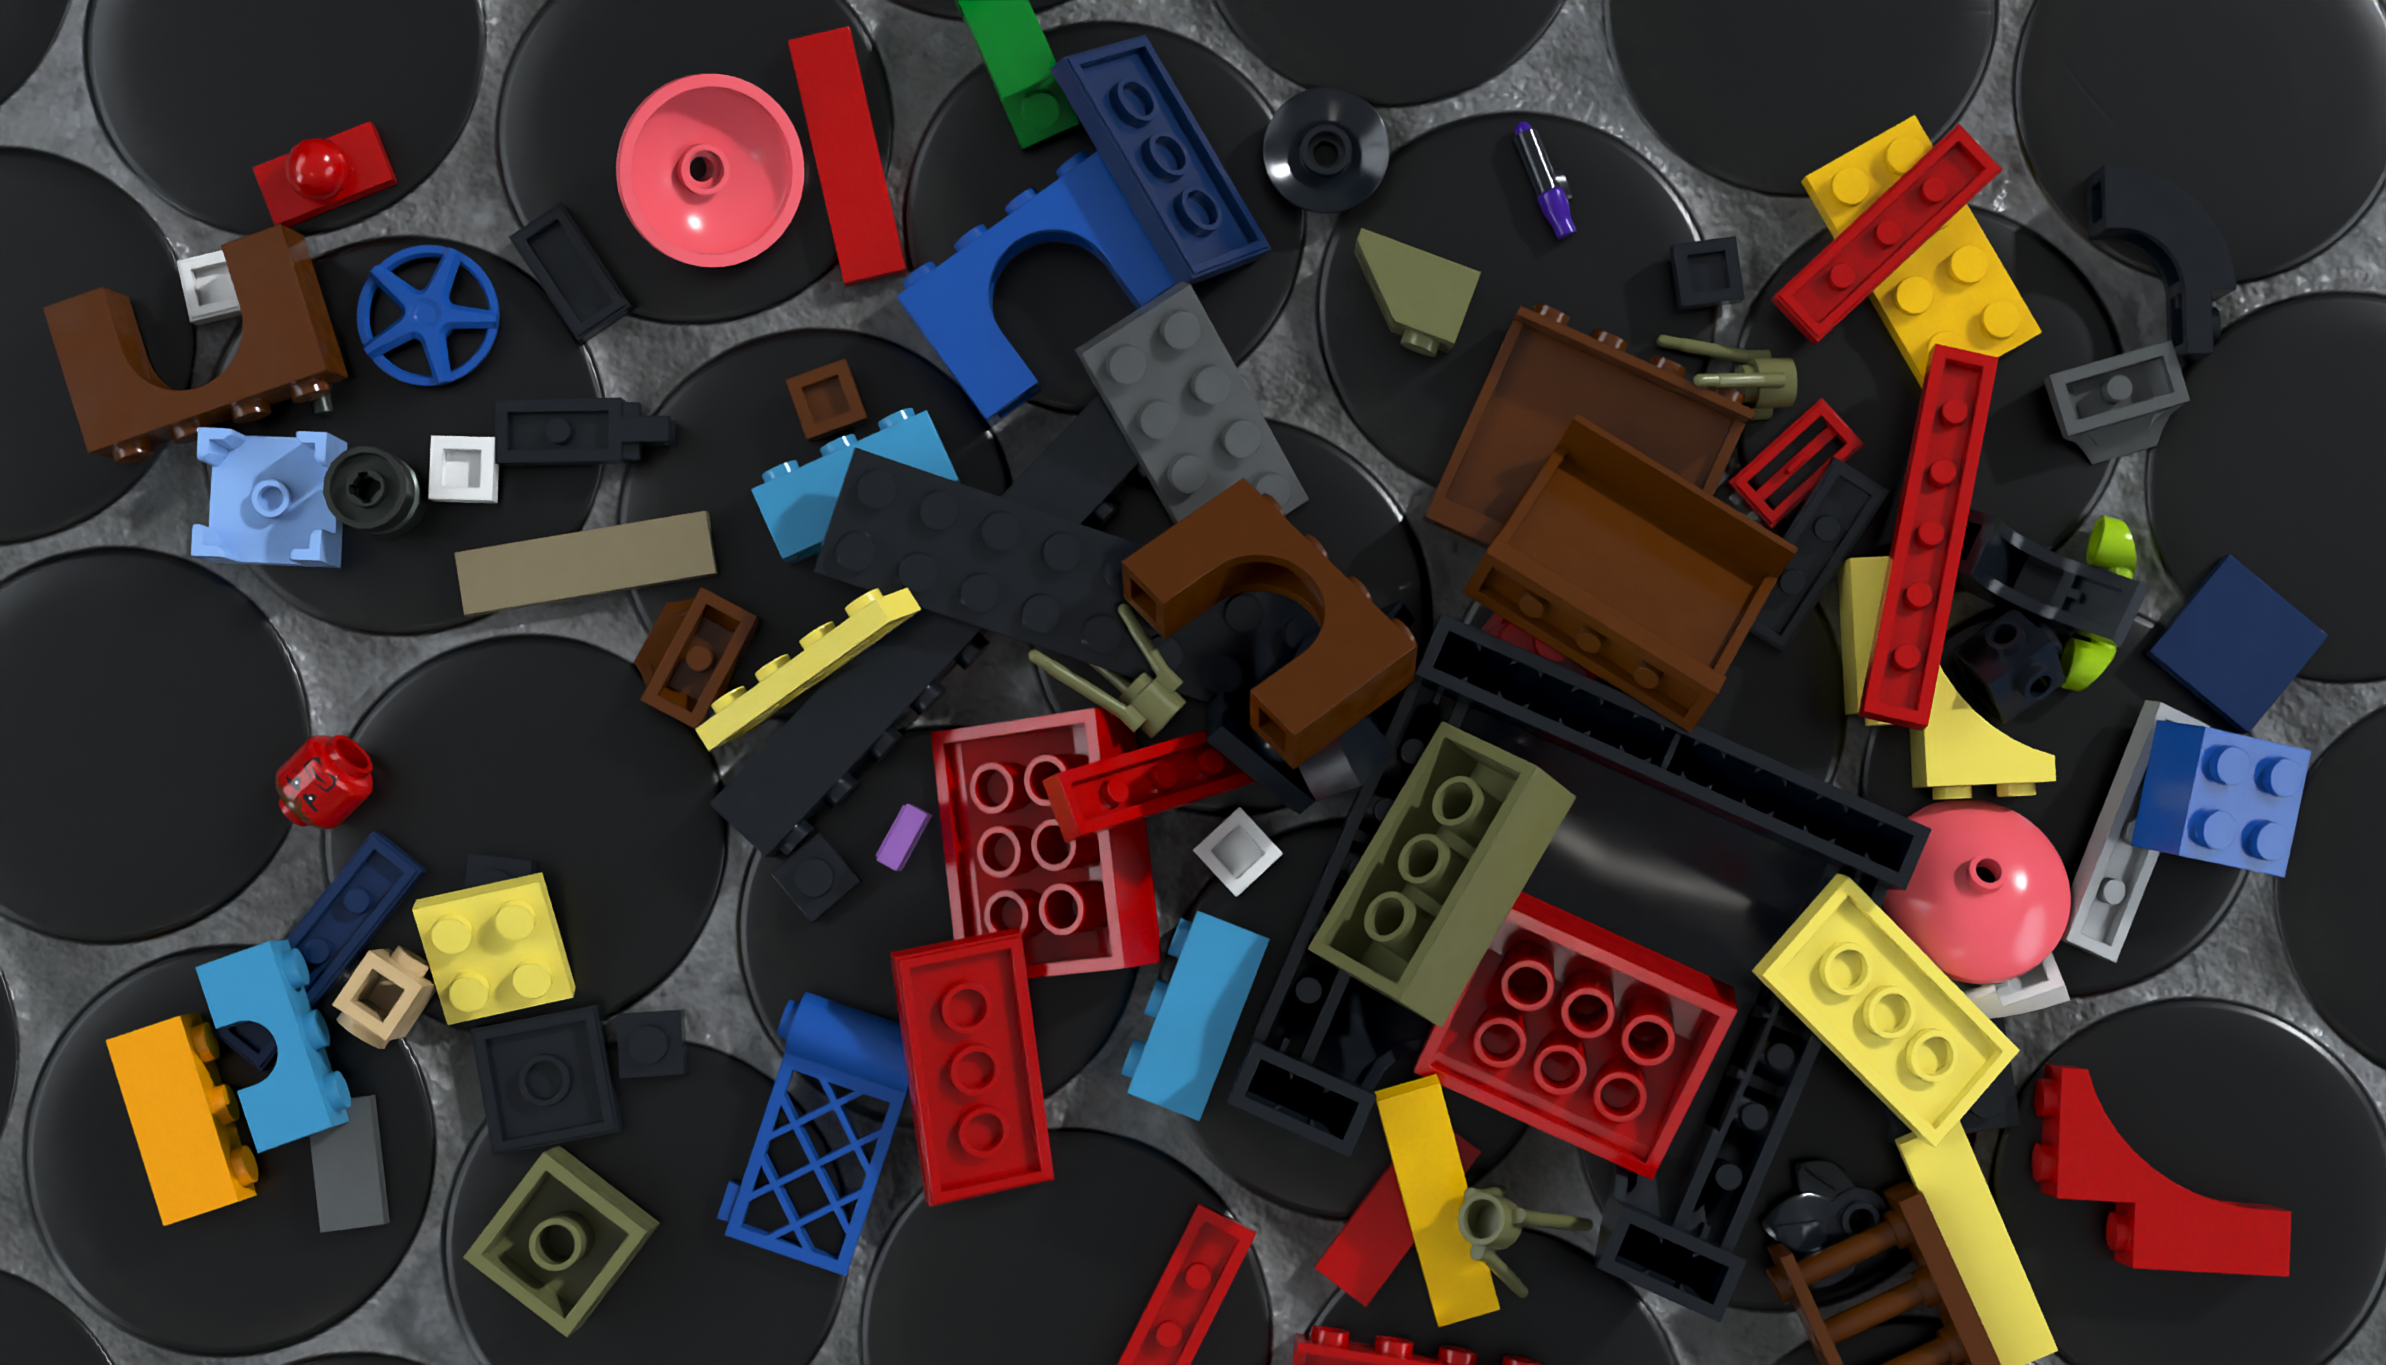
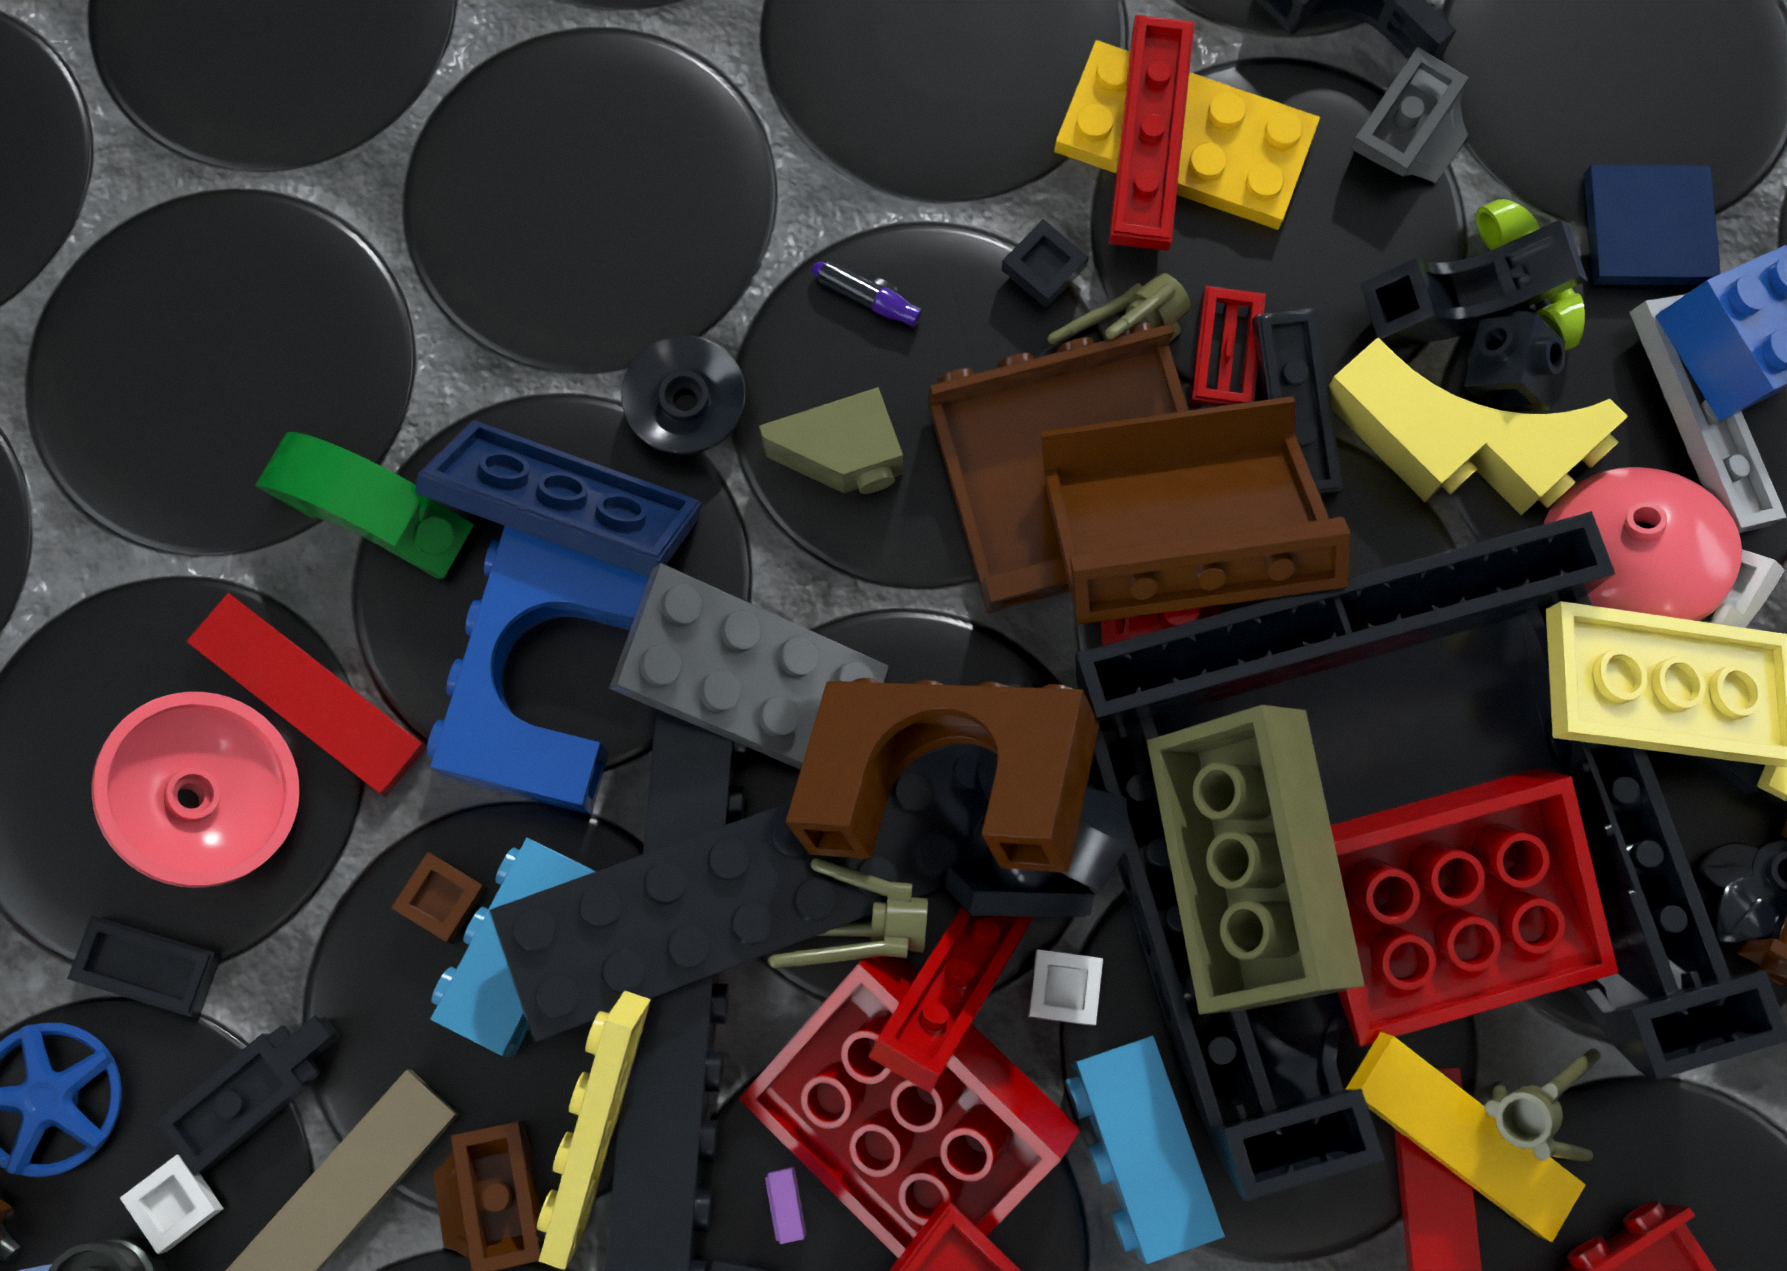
camera: 40 degrees left, 10 degrees down
red plate [1858,343,1999,731] -> none

